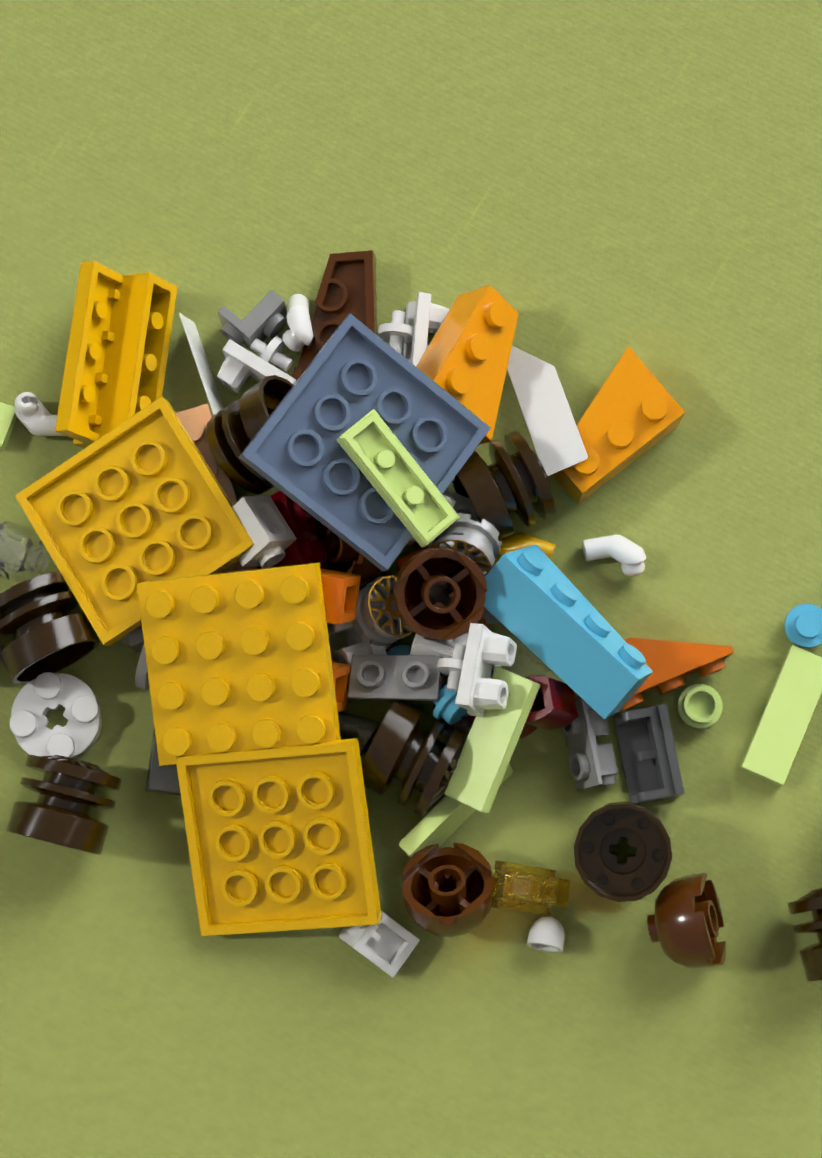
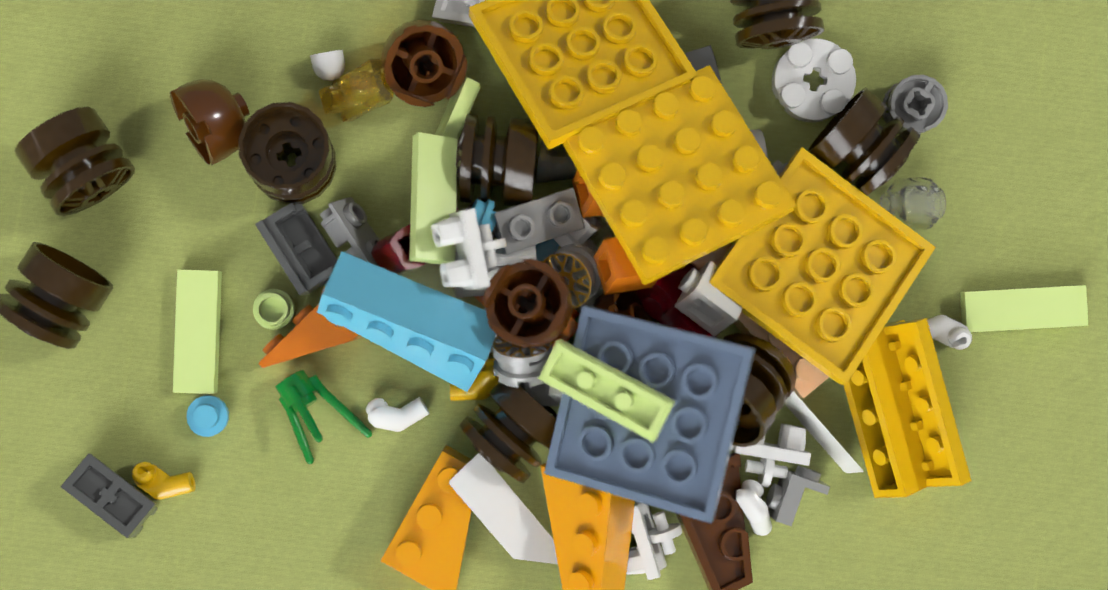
camera: 160 degrees right, 10 degrees up
none -> green plant [275,370,372,464]

